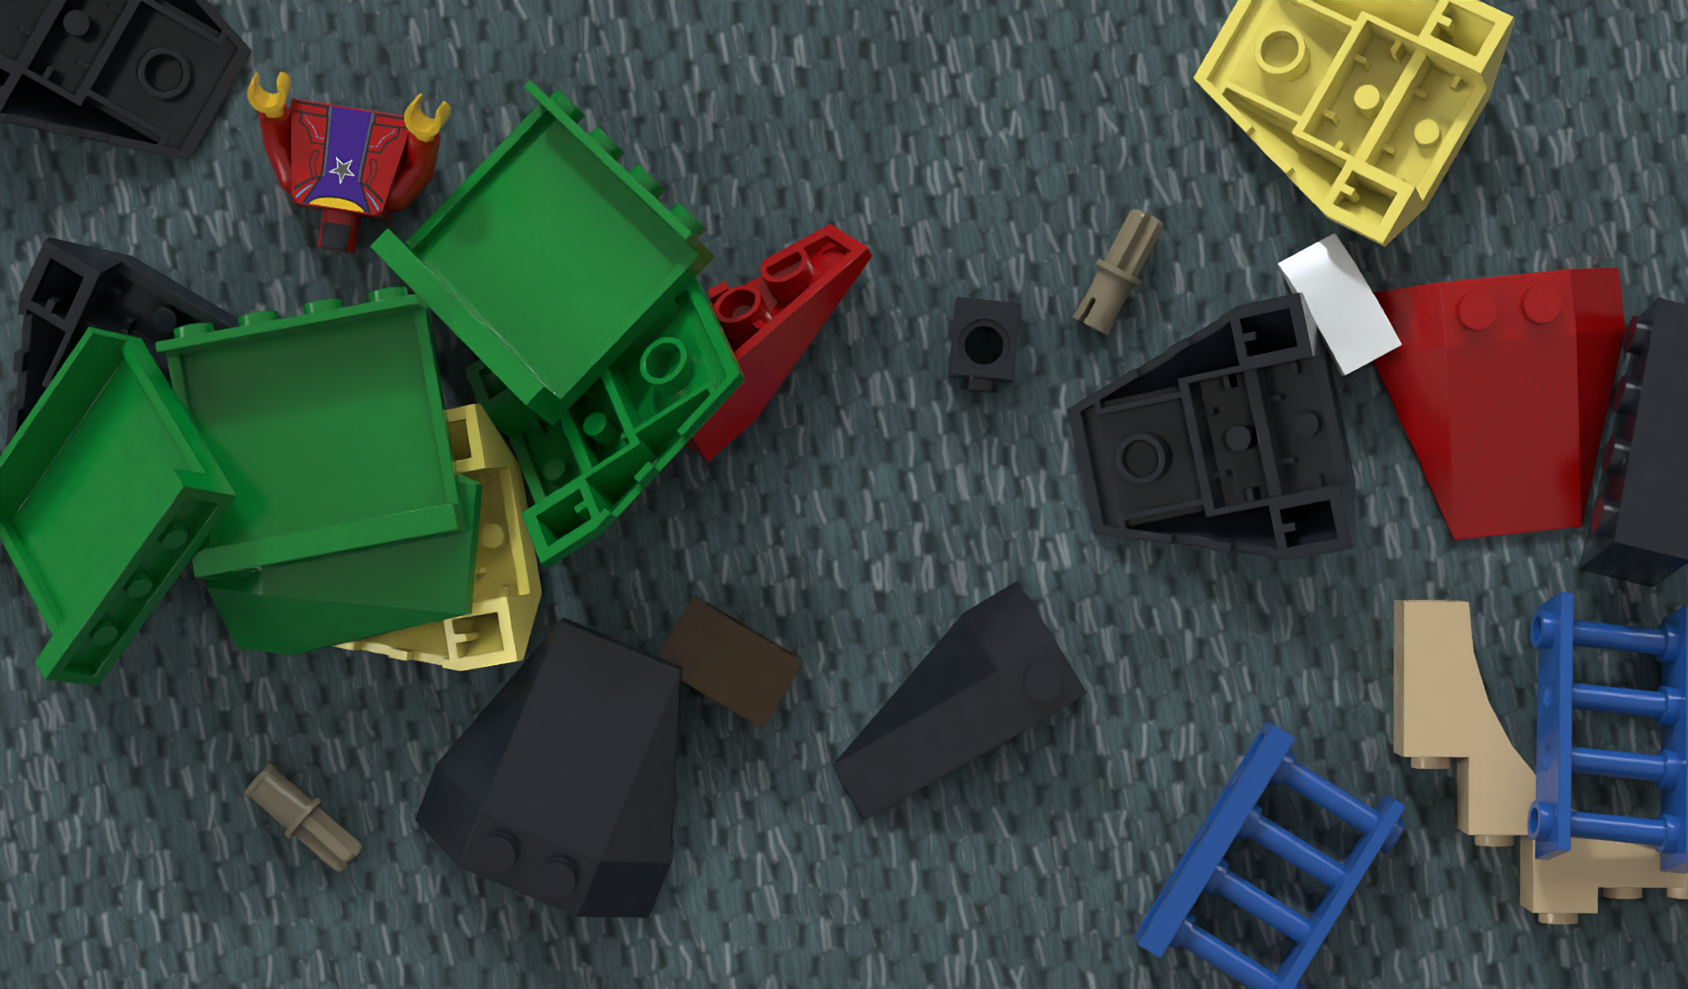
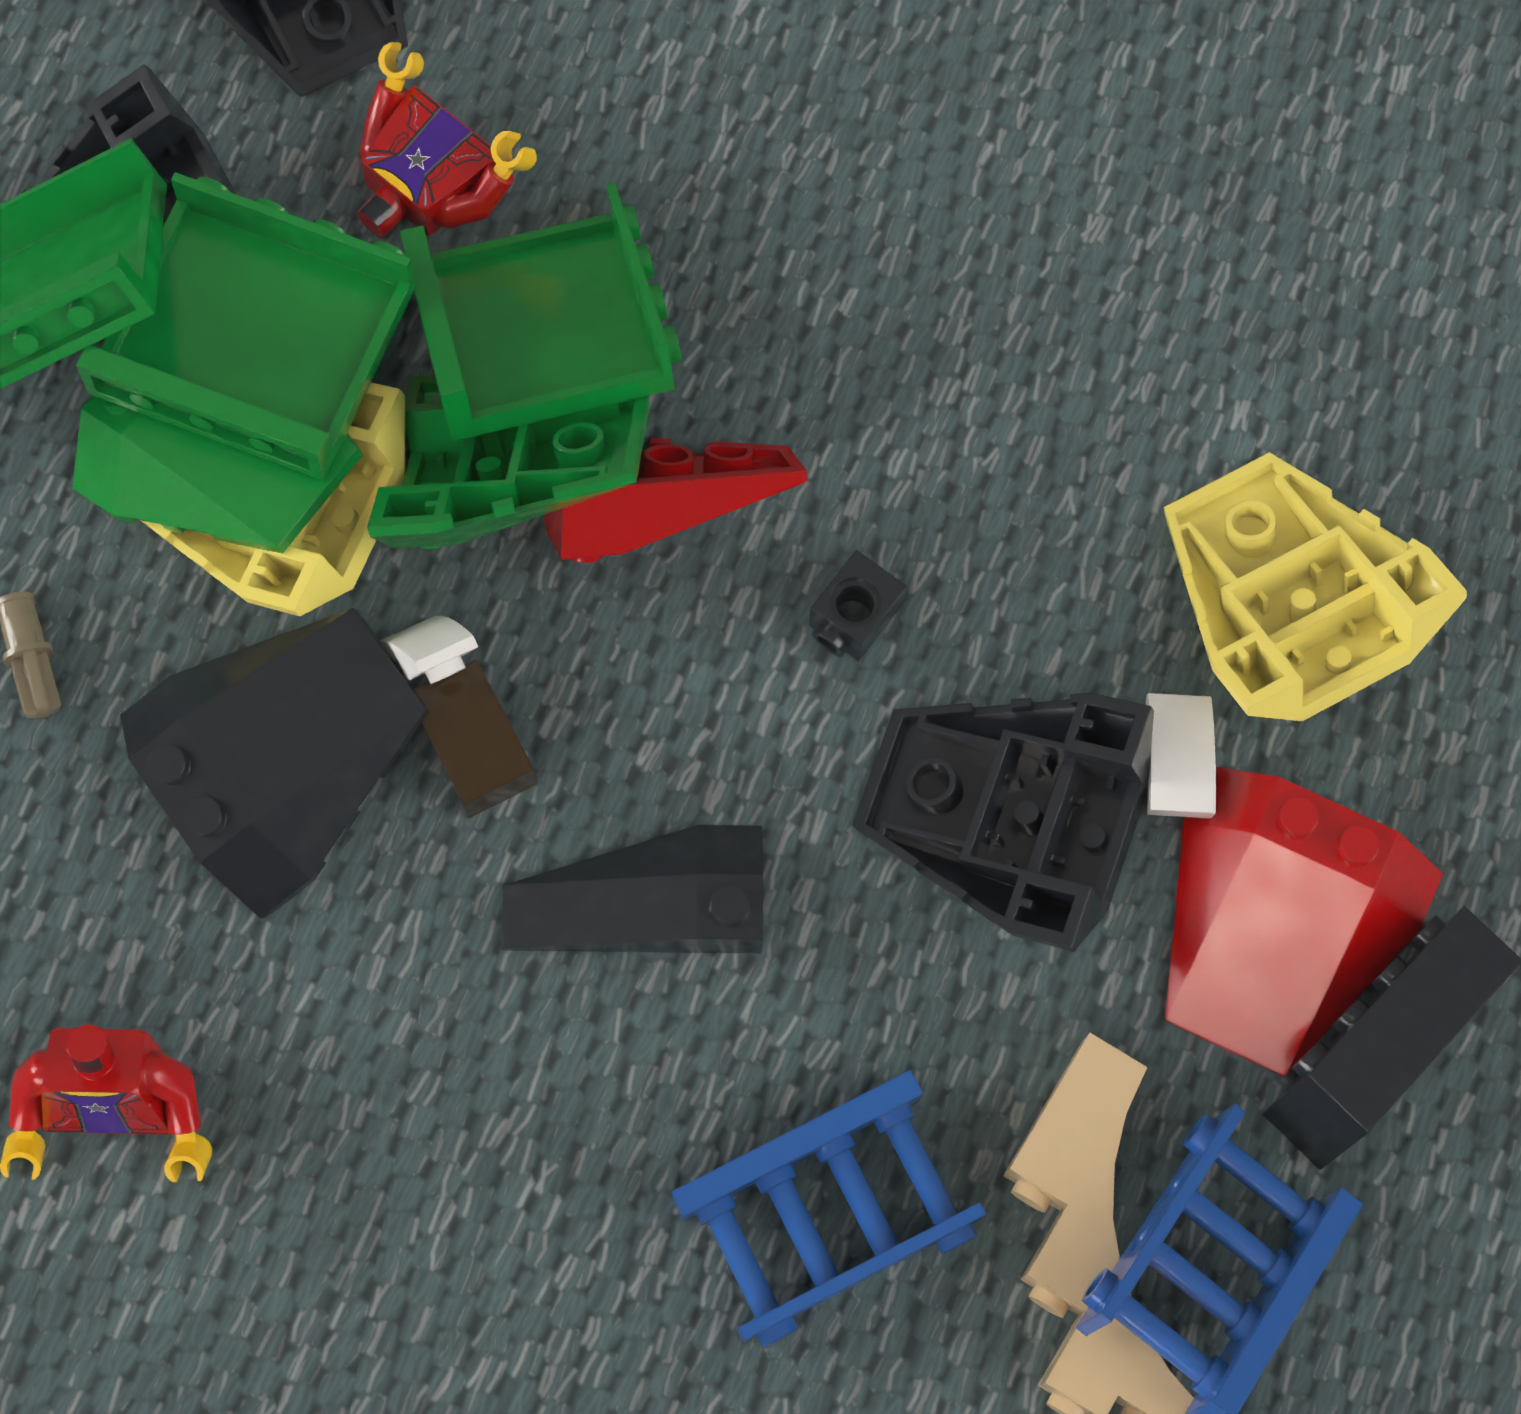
camera: 25 degrees right, 15 degrees down
dark tan axle [1072,209,1163,336] -> none
none -> white slope [380,616,478,684]

